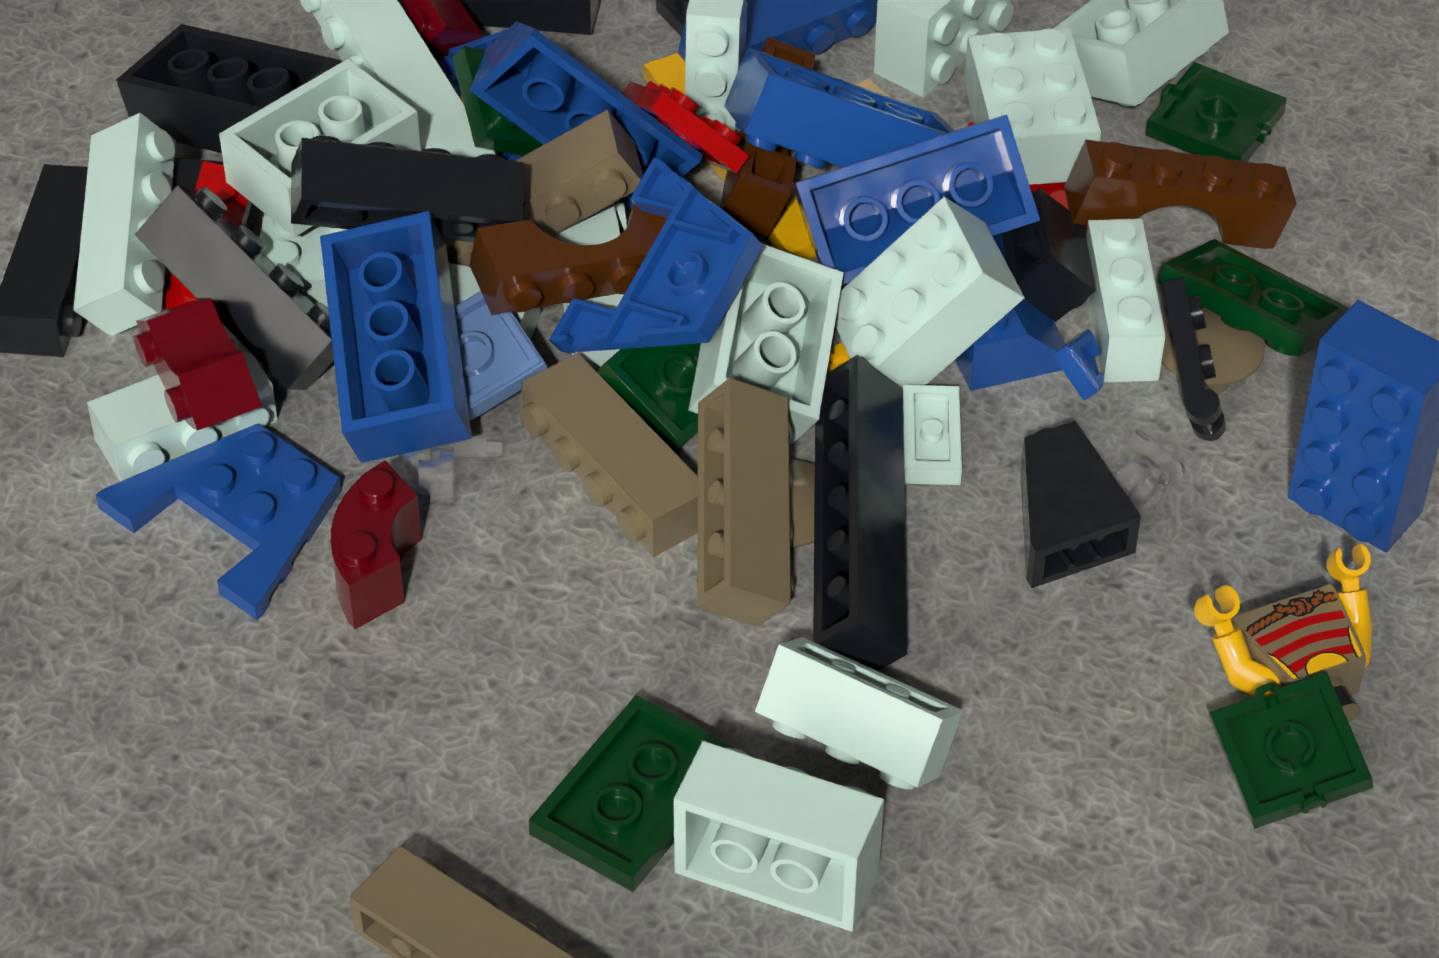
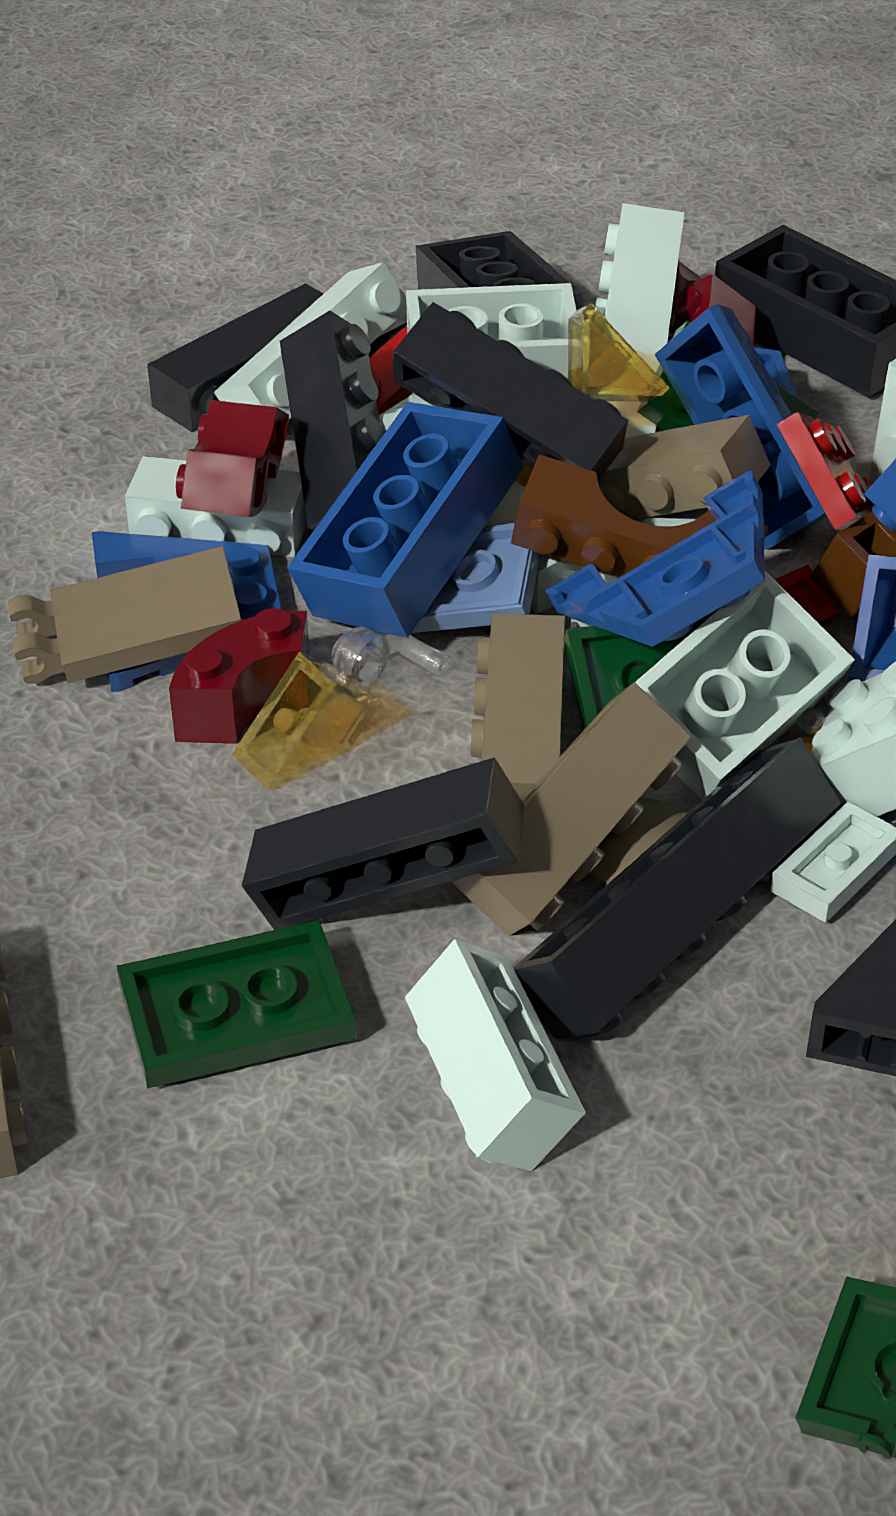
camera: 40 degrees right, 5 degrees down
light aqua brick [674,741,884,932] -> none
none -> dark tan tile [8,546,242,684]
none -> clear yellow slope [232,652,382,791]
none -> black brick [241,757,524,930]
none -> clear yellow slope [568,303,669,402]

